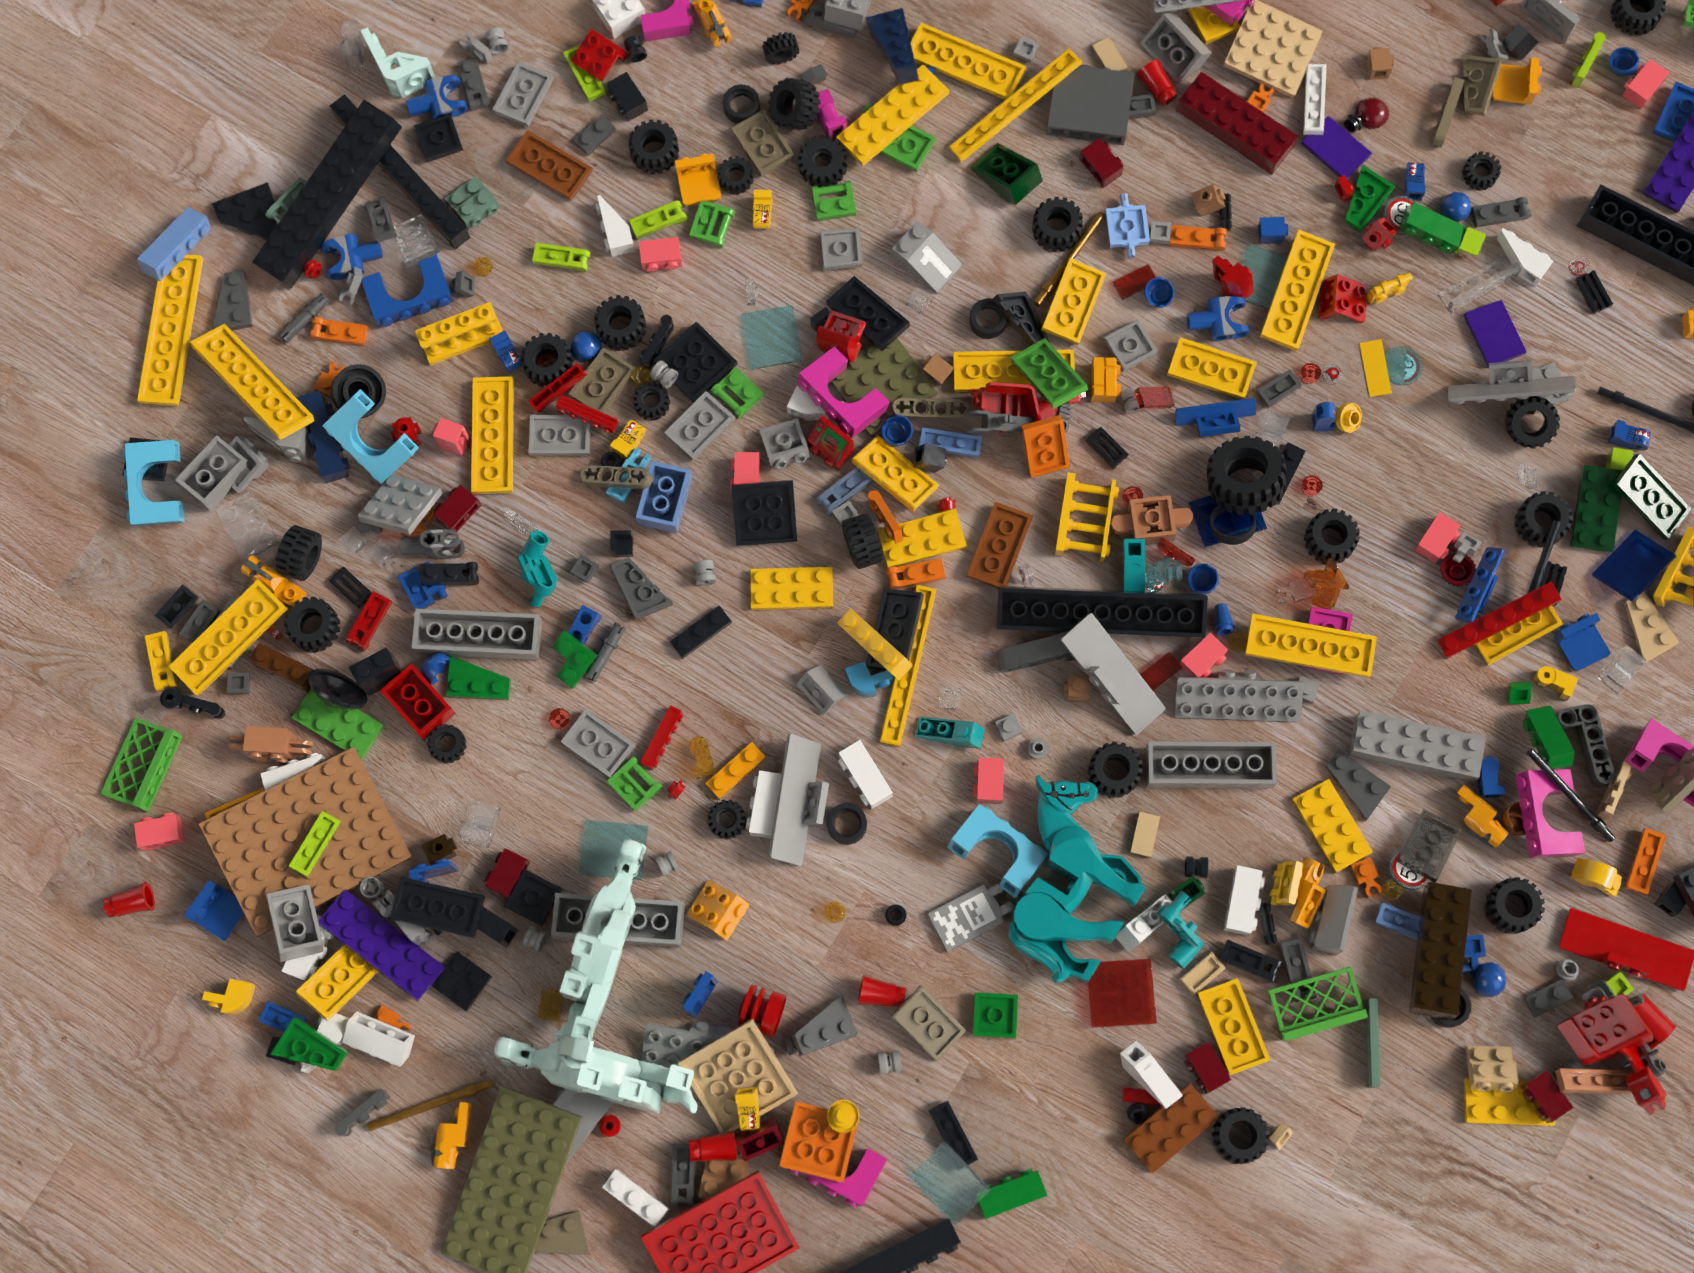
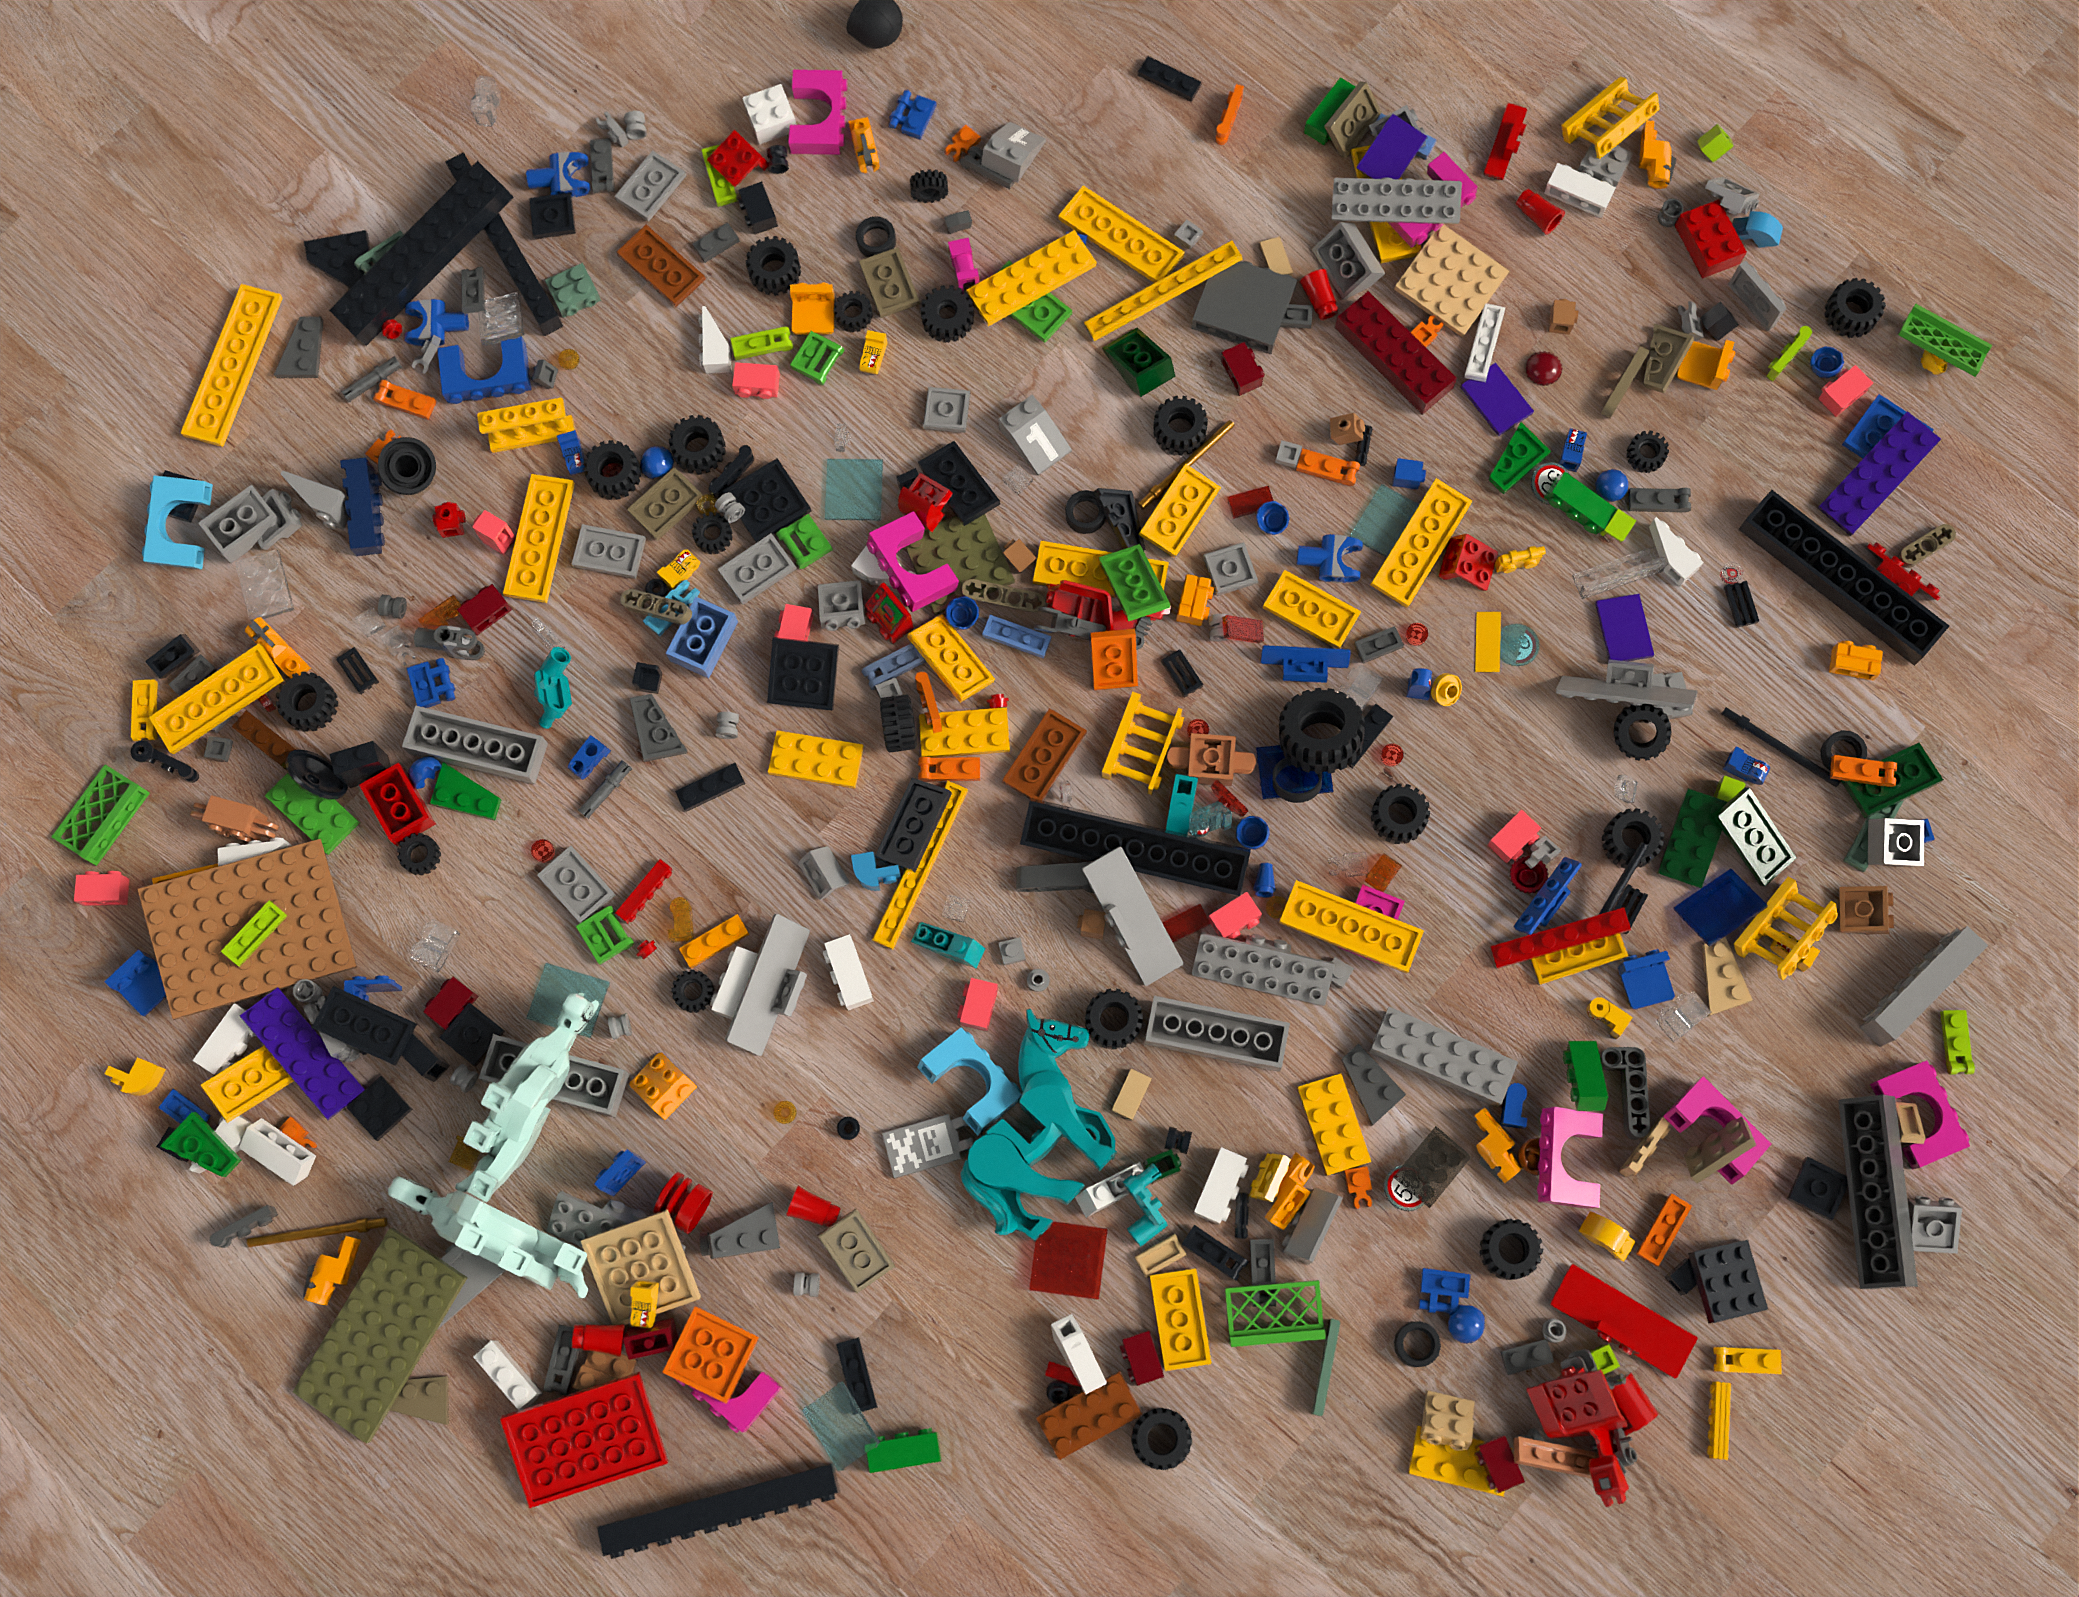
camera: 10 degrees right, 0 degrees up
red plant [103,882,155,918] -> none
medium blue brick [137,207,211,281] -> none
yellow plate [190,324,314,440] -> none
light grey slope [266,884,323,962] -> none
black tyre [276,525,322,581] -> none
medium azure arch [322,389,419,484] -> none
red plate [346,591,392,651] -> none
light grey plate [358,475,442,535] -> none
light aqua bracket [361,27,436,99] -> none
black plate [420,562,479,586] -> none
dark brown brick [422,834,457,865] -> none
red piece [528,363,587,413] -> none
lime plate [532,243,591,272] -> none
green plate [552,630,598,689] -> none
red piece [556,395,619,434] -> none
dark grey plate [570,555,599,583] -> none
red plate [599,1115,621,1137] -> none
black tyre [768,78,821,130] -> none
bright green plate [812,180,856,222] -> none
black tyre [827,803,867,845] -> none
yellow plate [827,1100,860,1133] -> none
yellow brick [837,608,913,681] -> none
dark blue wedge [865,8,919,85] -> none
black brick [913,443,947,473] -> none
green plate [973,992,1018,1039] -> none
light blue plate [1105,194,1150,259] -> none
red brick [1212,255,1254,299] -> none
tan plate [1269,1122,1293,1150] -> none
clear orange slope [1303,558,1349,590] -> none
clear tile [1321,364,1343,385] -> none
red plate [1334,175,1354,203] -> none
black plate [1344,114,1362,133] -> none
red brick [1362,217,1398,252] -> none
medium blue plate [1374,902,1420,940] -> none
clear yellow plate [1381,879,1403,900] -> none
dark brown brick [1409,882,1472,1021] -> none
green plate [1507,682,1532,705] -> none
black bar [1526,748,1616,842] -> none

